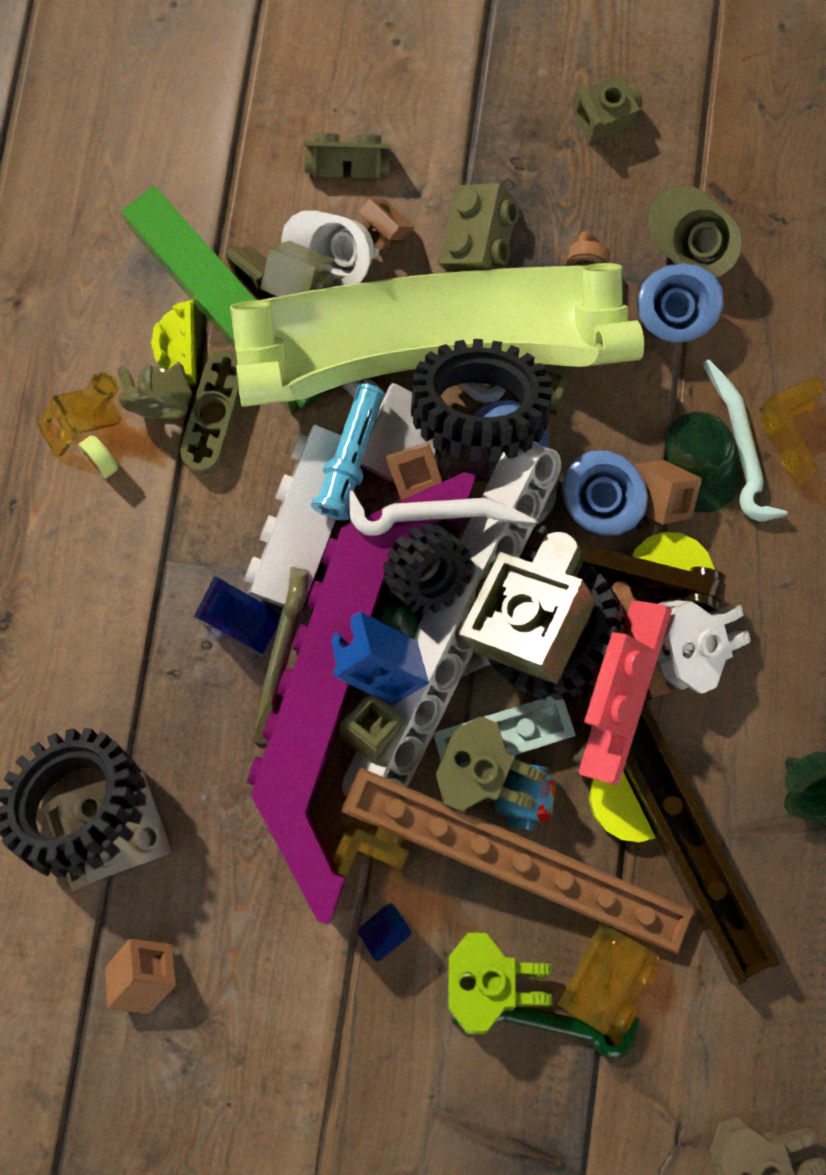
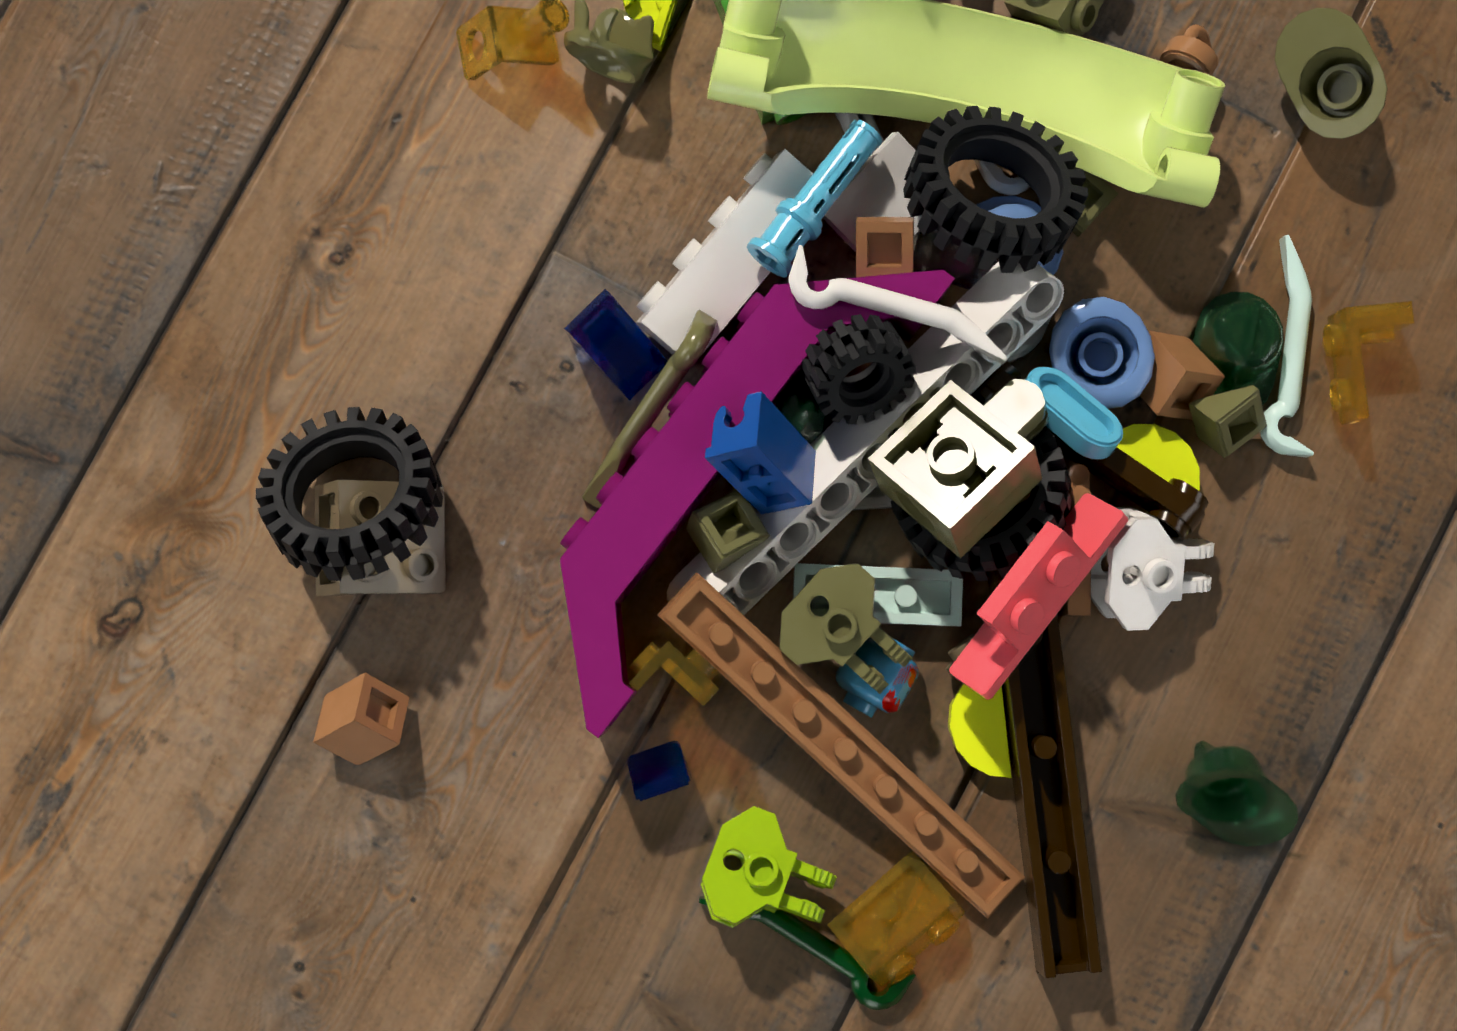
camera: 20 degrees right, 5 degrees up
yellowish green tile [78,435,118,479] -> none
olive beam [180,351,240,475] -> none
medium blue hat [637,263,724,343] -> none
none -> medium azure tile [1025,367,1123,459]
none -> olive slope [1189,385,1267,458]

